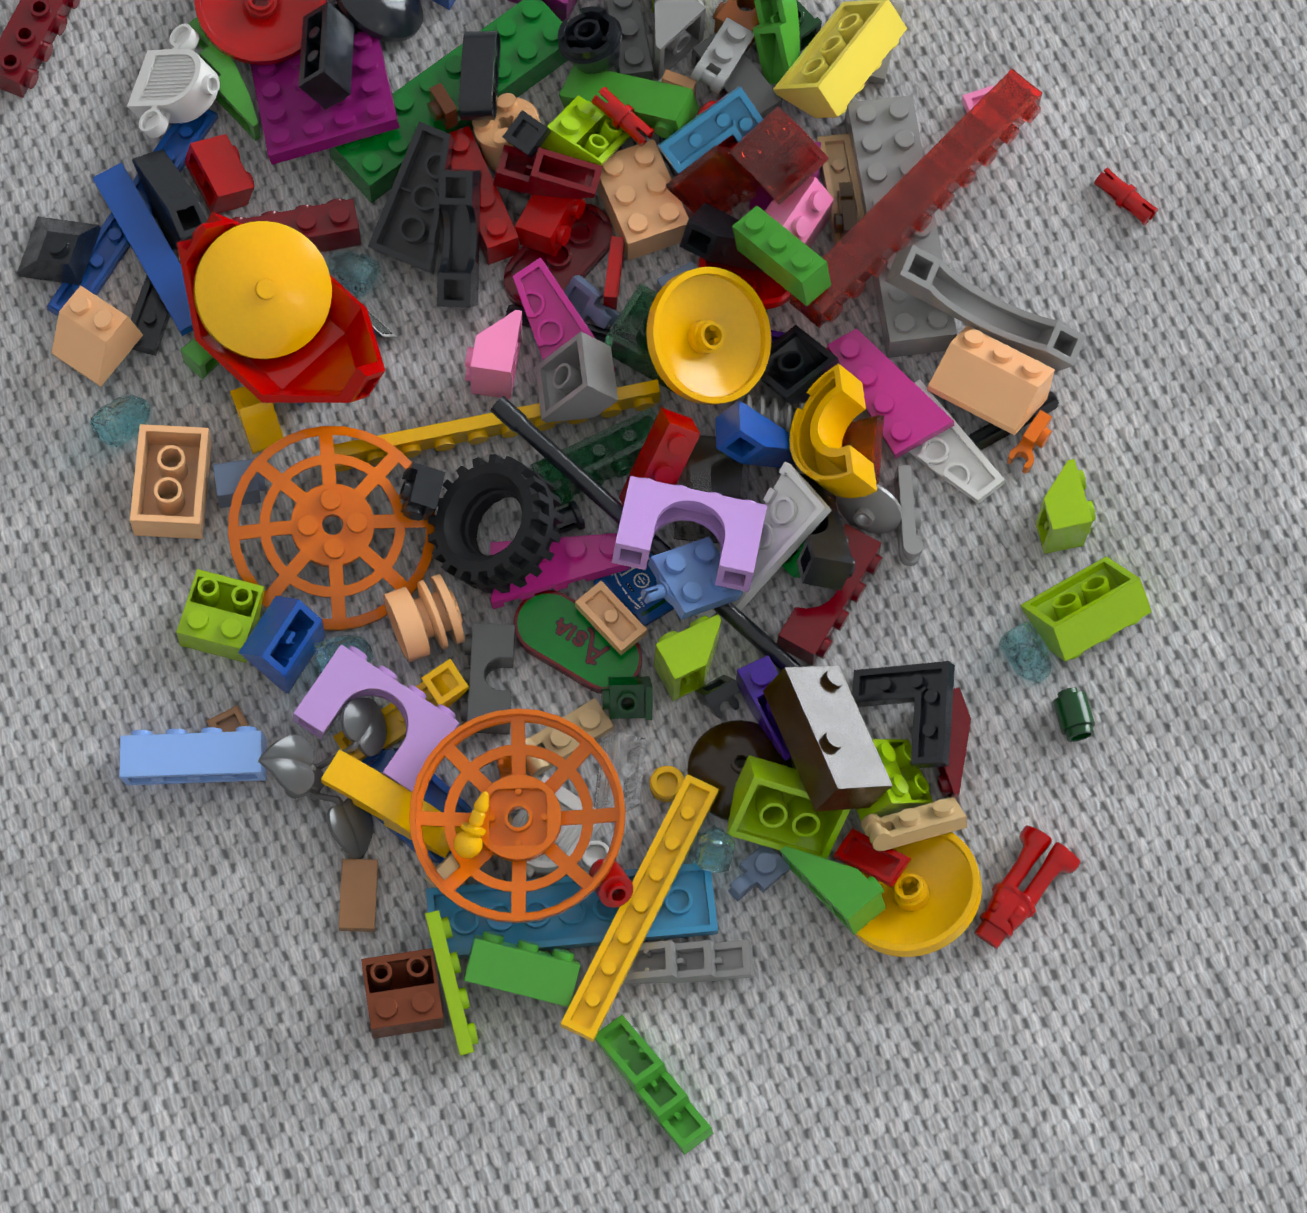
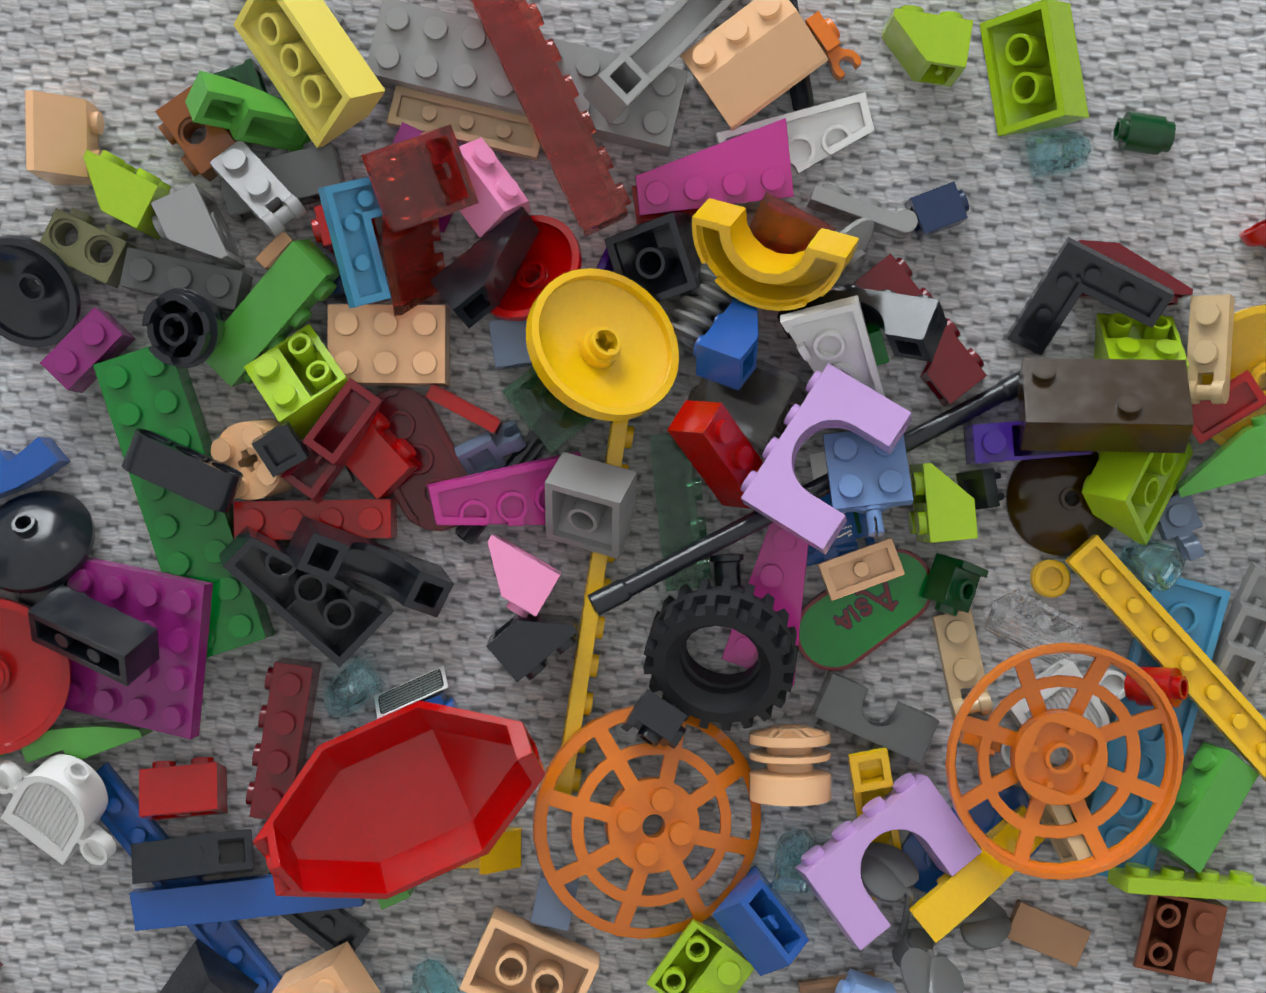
camera: 65 degrees left, 20 degrees up
yellow dish [194,221,332,359] -> none
reddish brown plate [427,83,458,130] -> none
yellow bar [454,791,489,859] -> none
red pin [591,87,655,147] -> none
bright green brick [732,206,831,306] -> none
dark brown plate [833,182,858,246] -> none
none -> black slope [486,613,578,682]
none -> dark blue brick [905,181,969,240]

